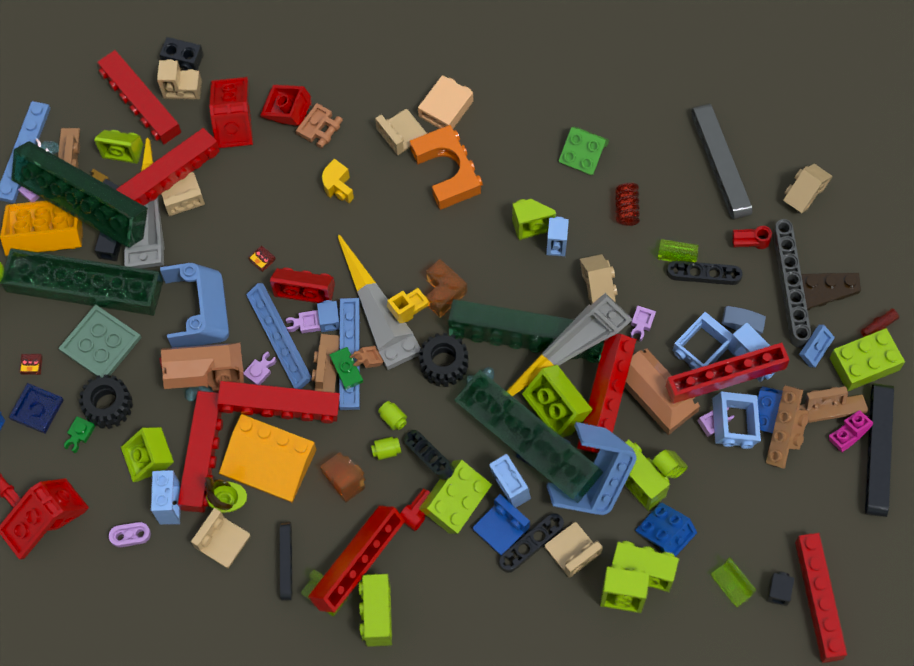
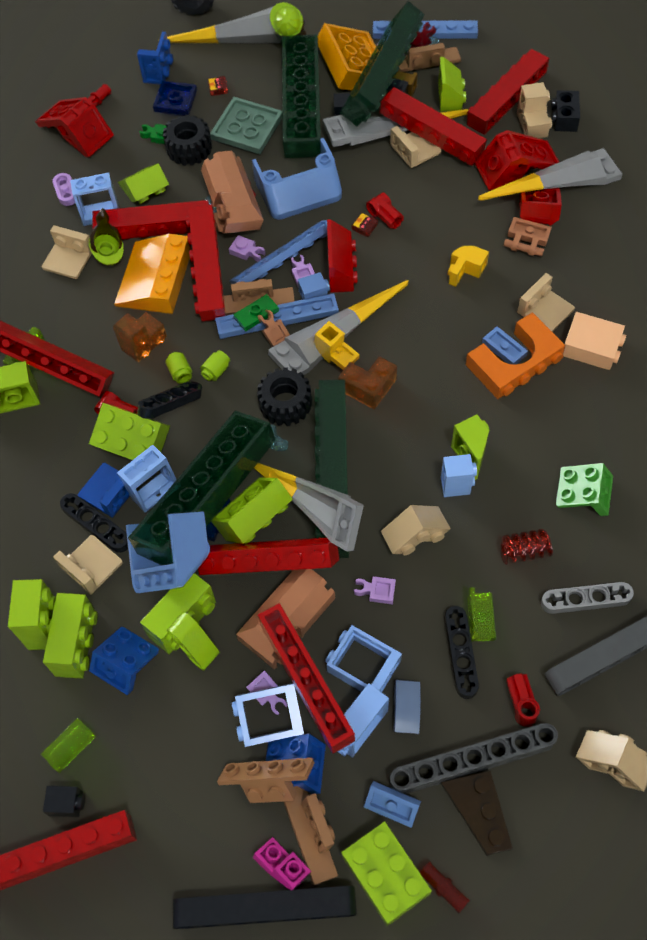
camera: 80 degrees right, 5 degrees down
black beam [280,522,292,601] -> none
none -> red piece [366,192,404,229]
none -> light grey plate [478,148,622,201]
none -> medium blue plate [482,326,528,364]
none -> light grey beam [541,582,634,614]

